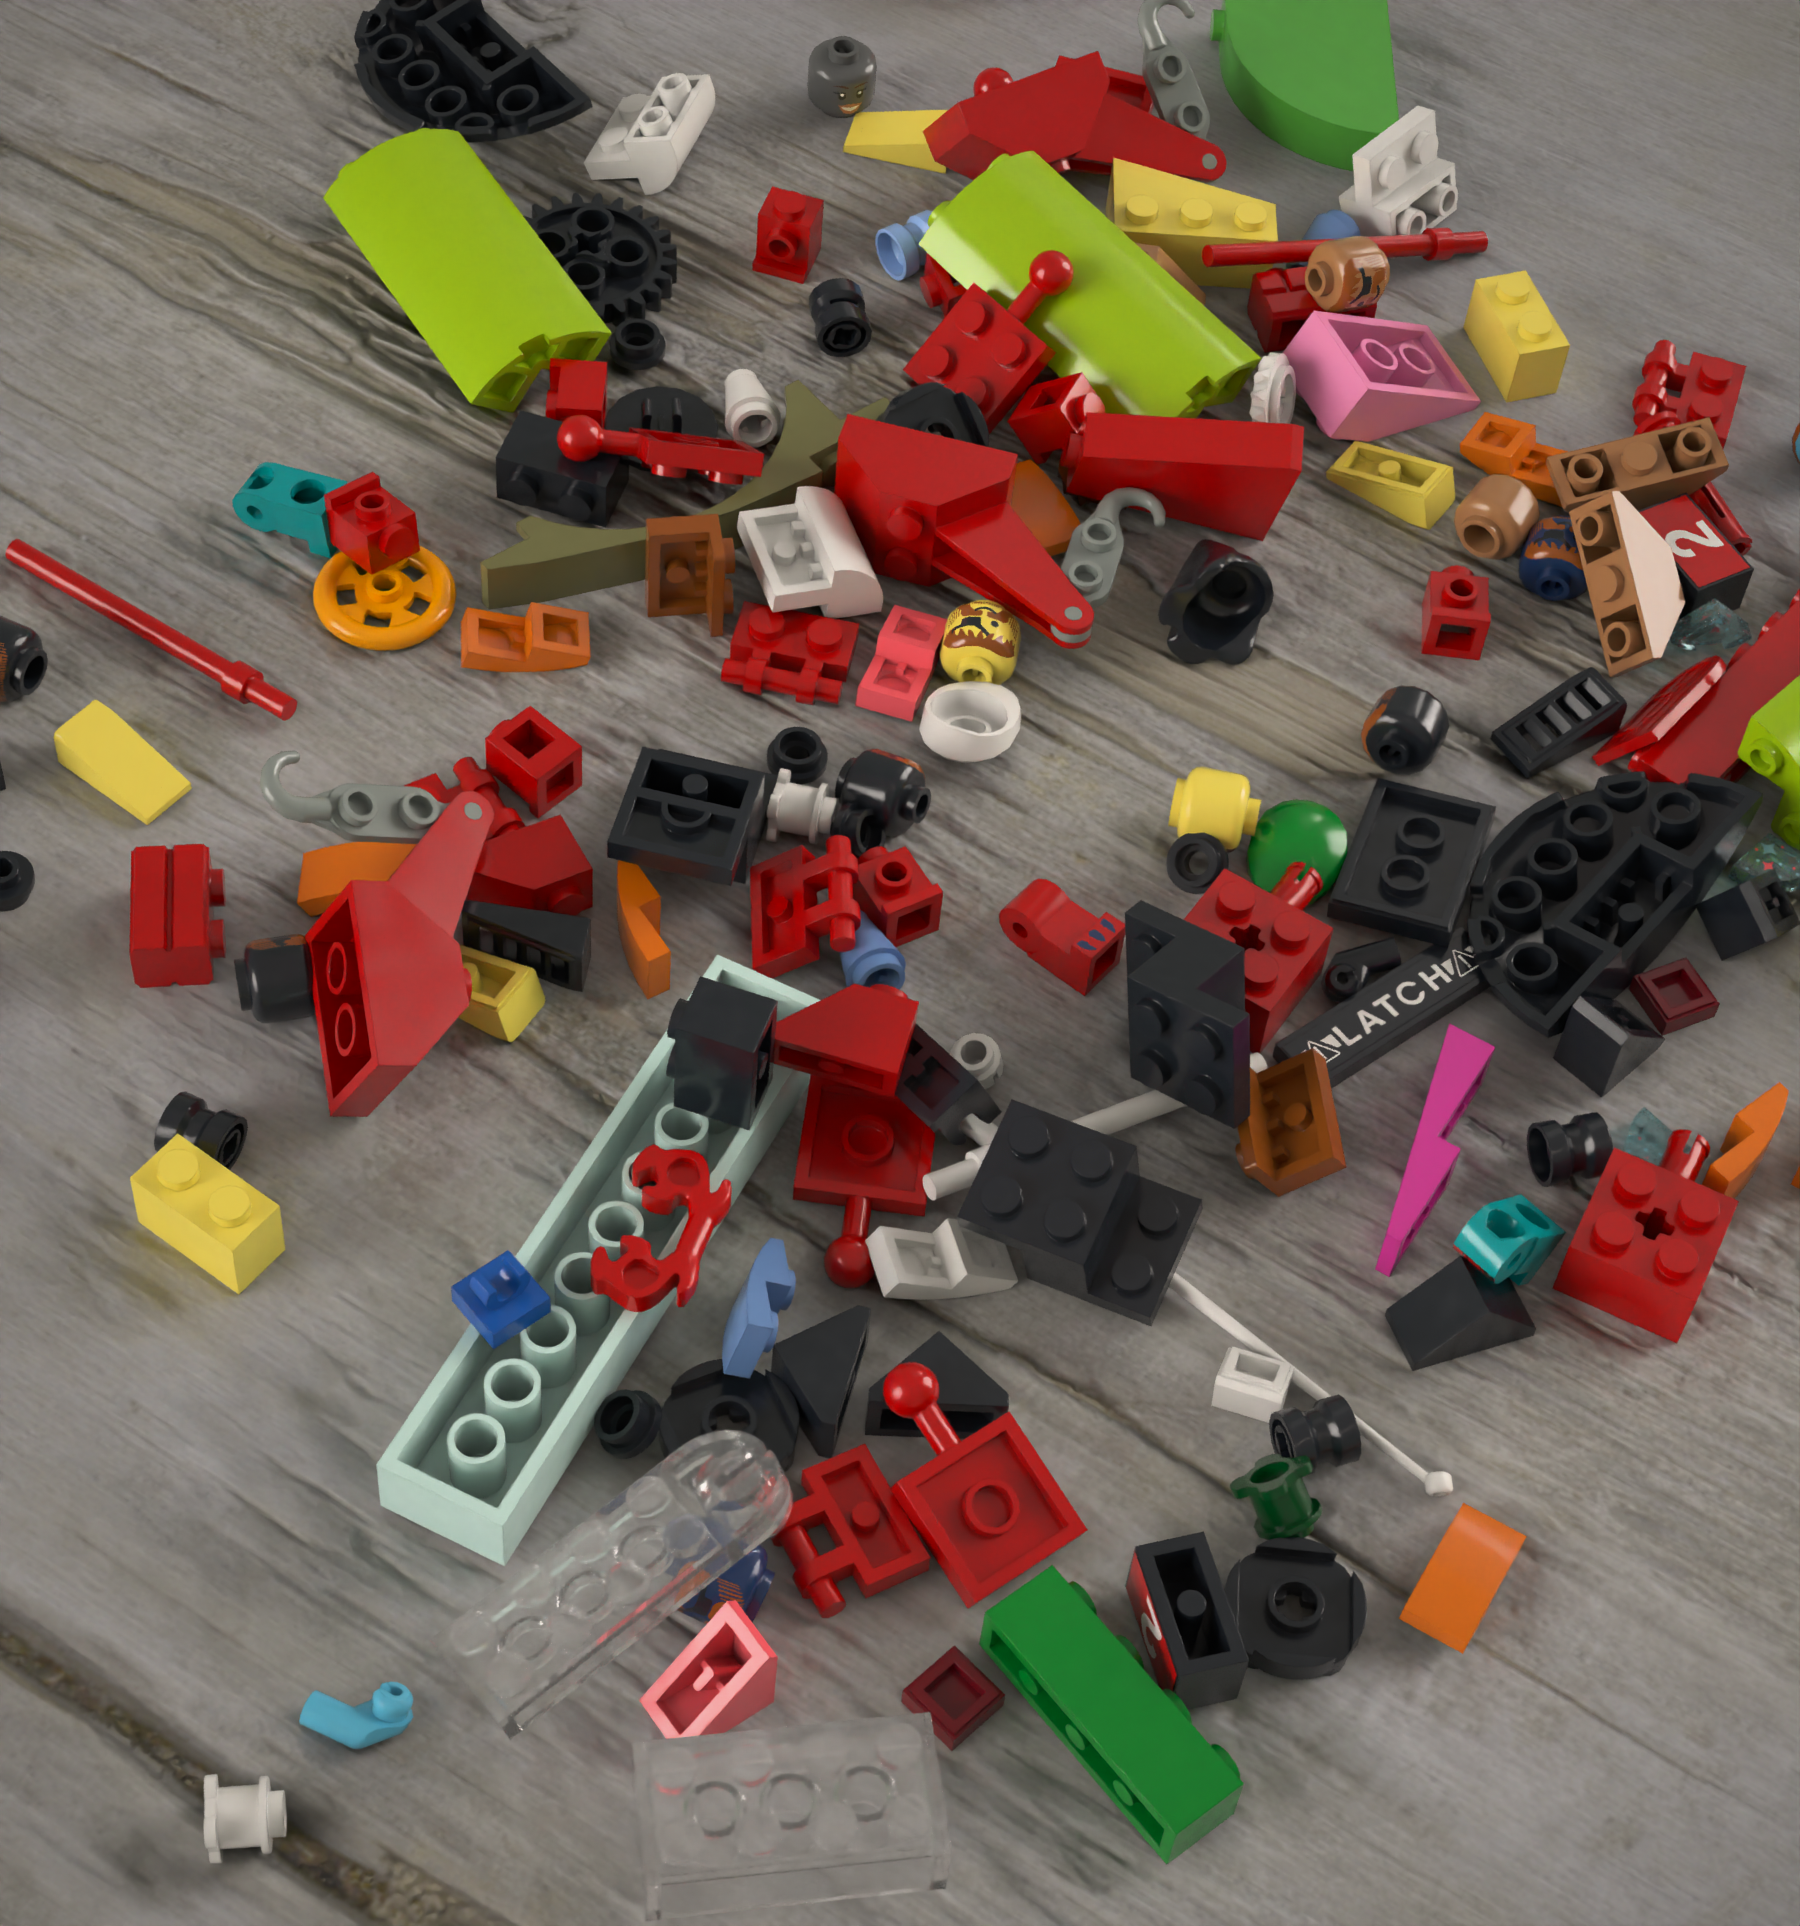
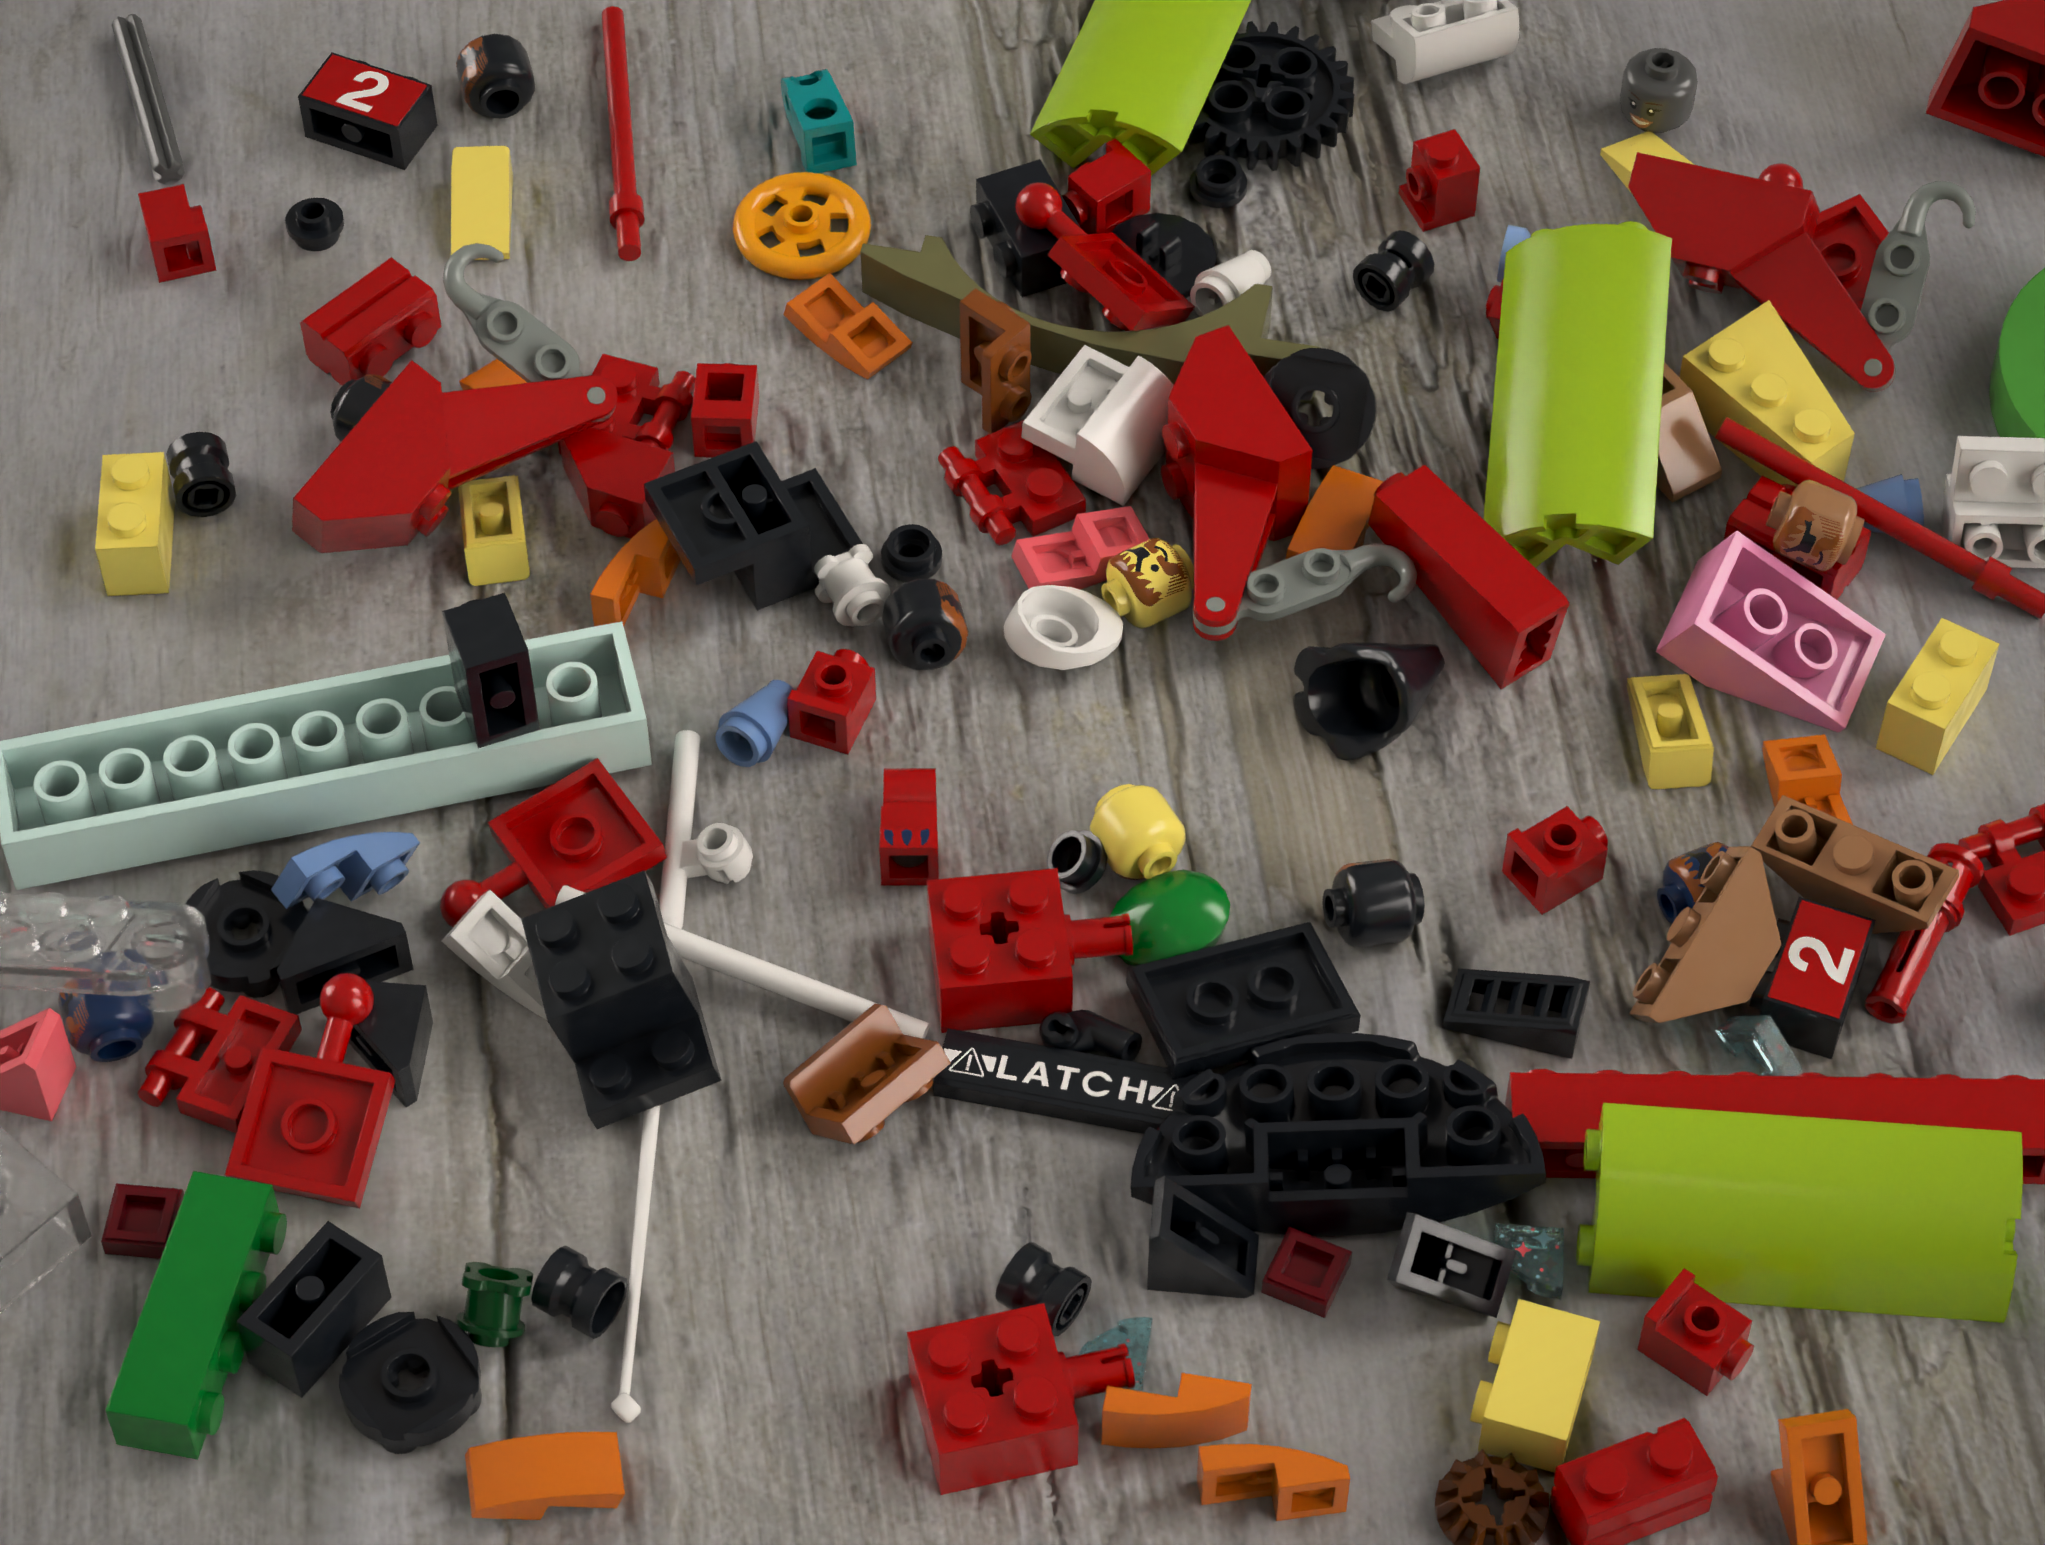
camera: 55 degrees right, 0 degrees up
red brick [324,472,420,575] -> none
blue tile [451,1250,551,1349] -> none
black slope [461,900,591,992] -> none
red helmet [590,1144,732,1312] -> none
black plate [594,1389,662,1459] -> none
red plate [750,835,861,979] -> none
red slope [774,984,919,1098] -> none
black plate [830,802,886,859] -> none
black hinge [895,1024,1002,1145] -> none
red plate [903,250,1074,434] -> none
red brick [1007,372,1105,465] -> none
black bracket [1125,900,1250,1129] -> none
white slope [1211,1346,1294,1423] -> none
white gear [1249,352,1296,424] -> none
dark pink slope [1375,1023,1495,1277] -> none
black slope [1385,1256,1536,1371] -> none
teal leg [1453,1194,1566,1286] -> none
medium nougat head [1454,474,1540,560] -> none
red window [1592,655,1727,766] -> none

